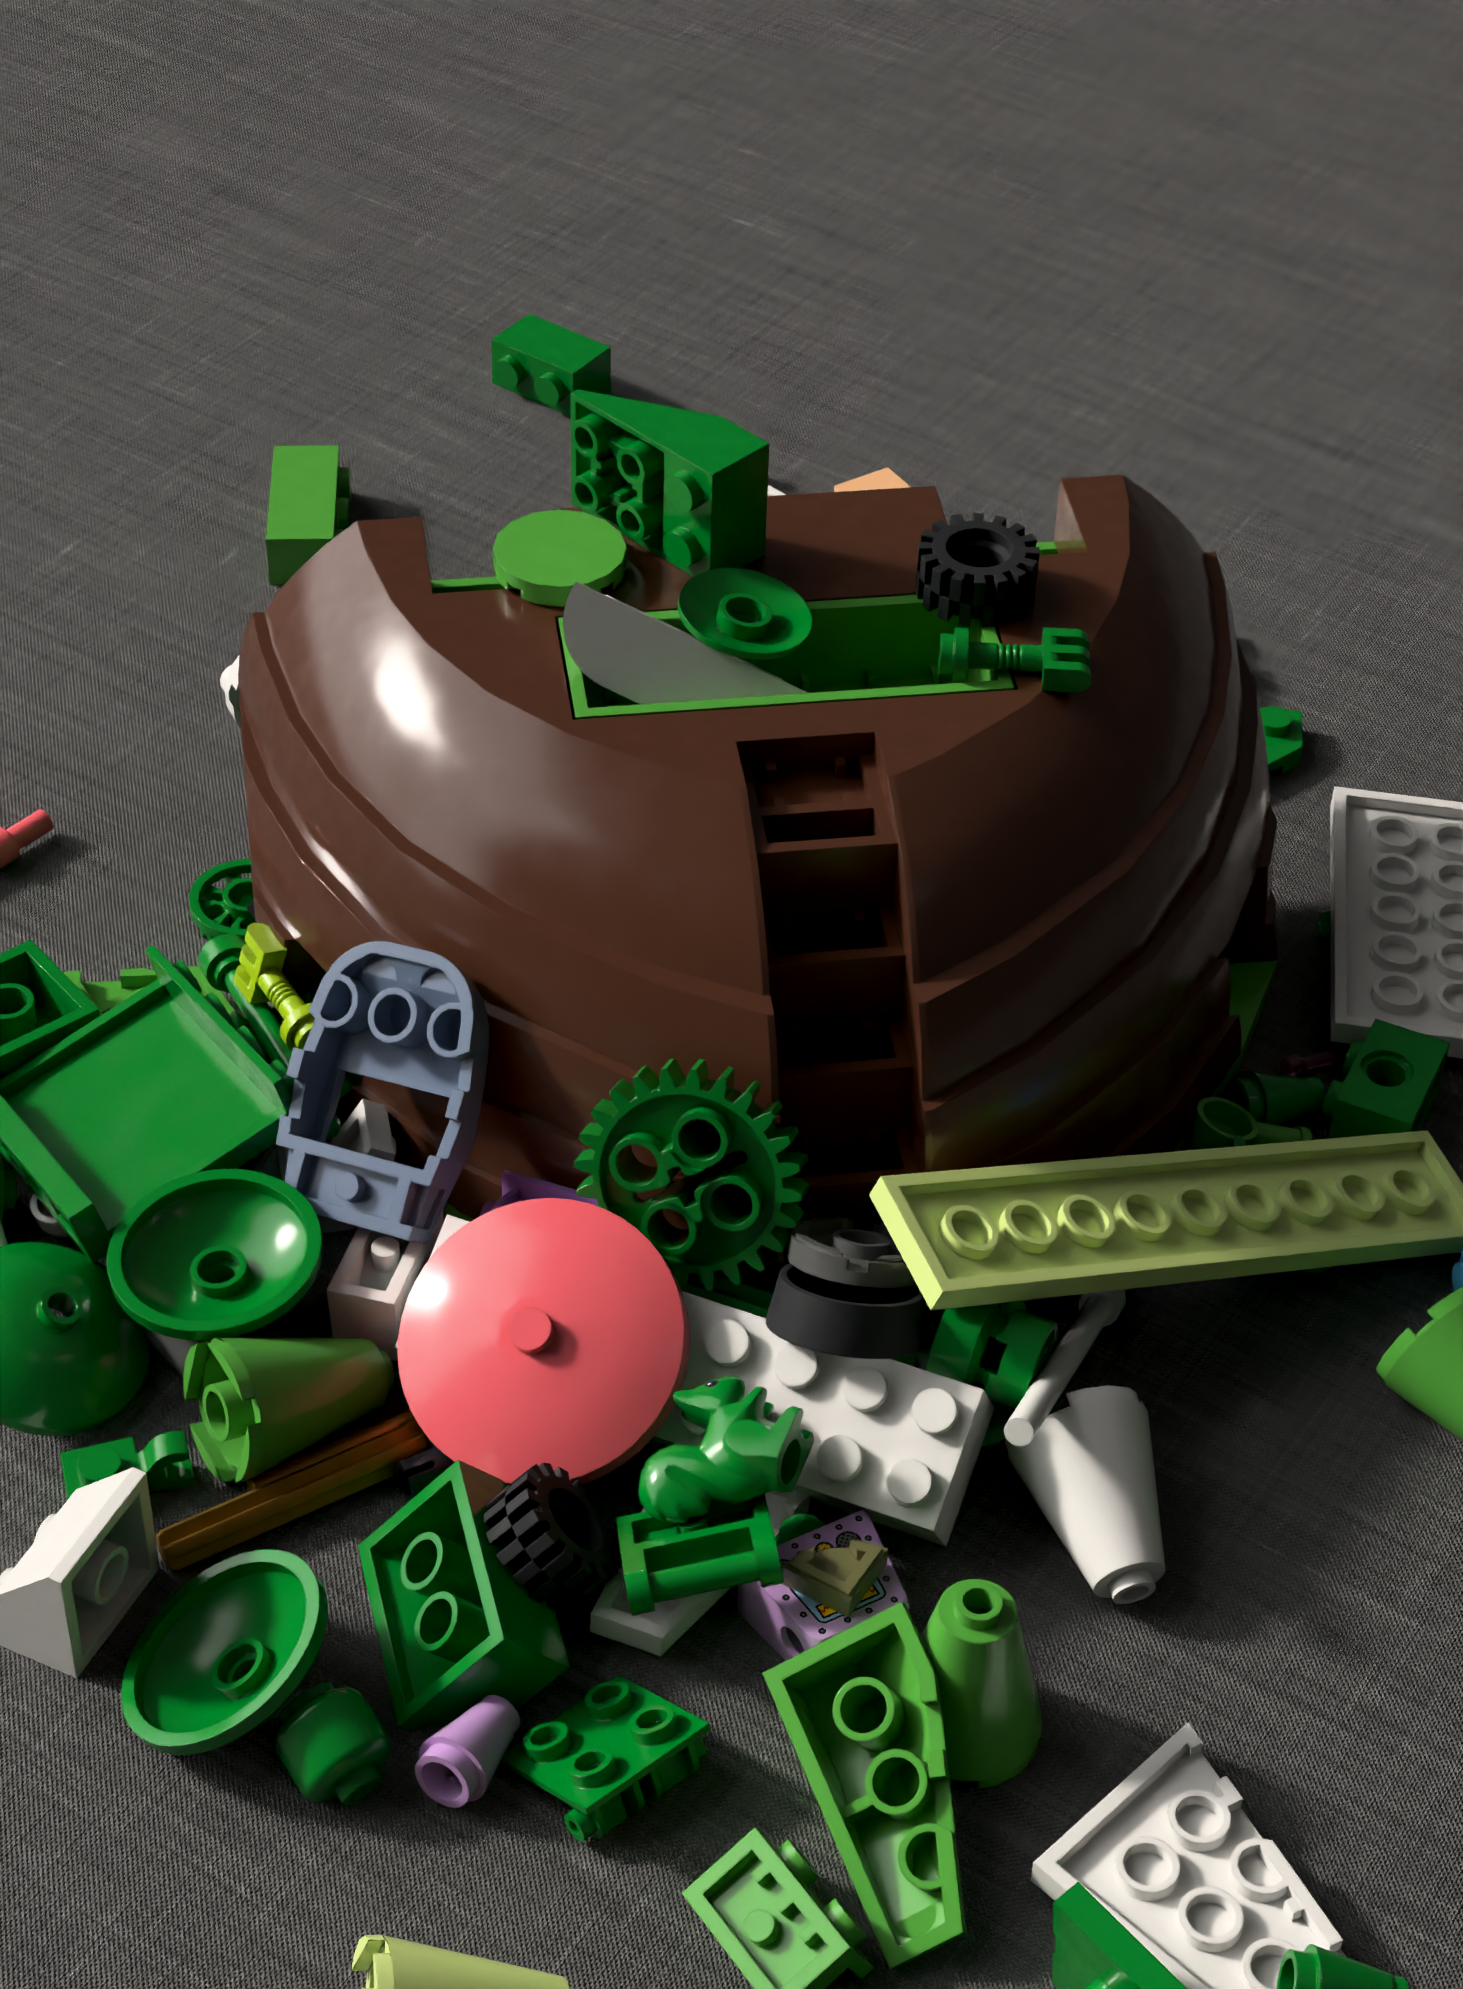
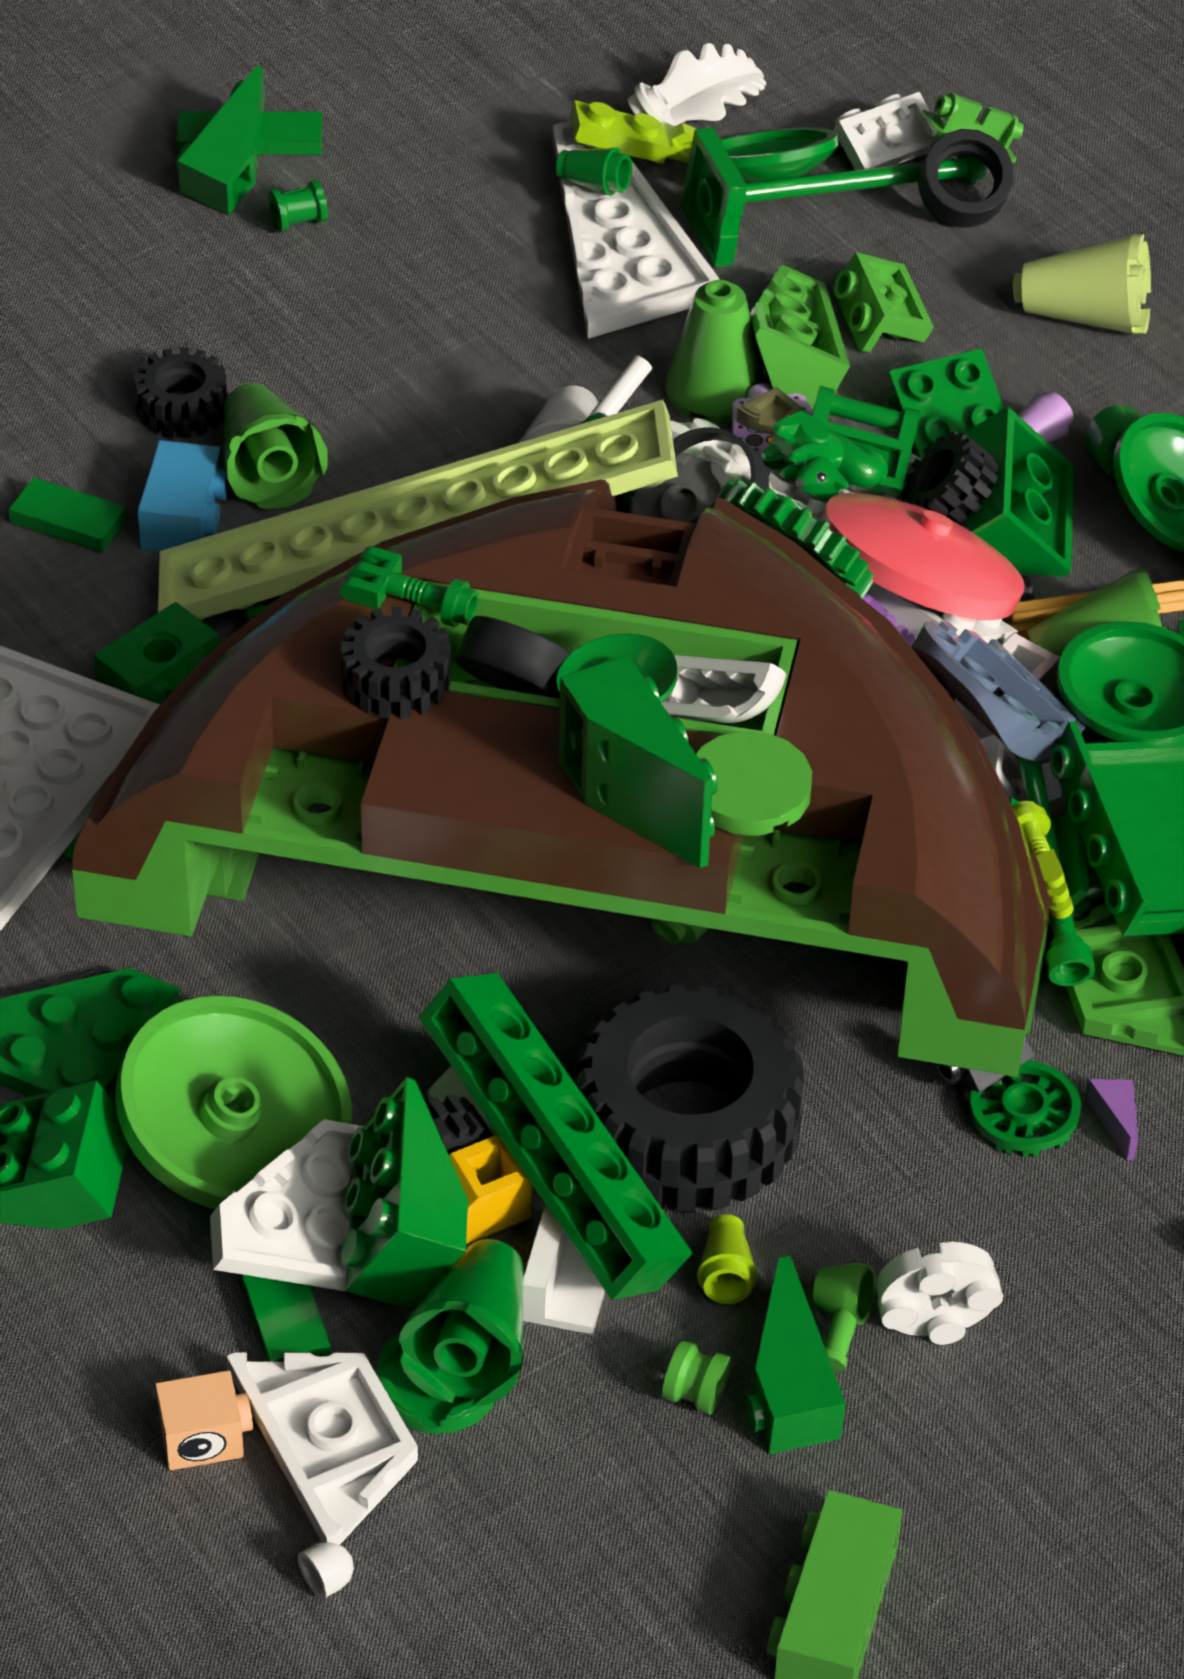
camera: 160 degrees left, 5 degrees up
none -> black tyre [454,616,570,698]
none -> medium lavender piece [1085,1079,1138,1161]

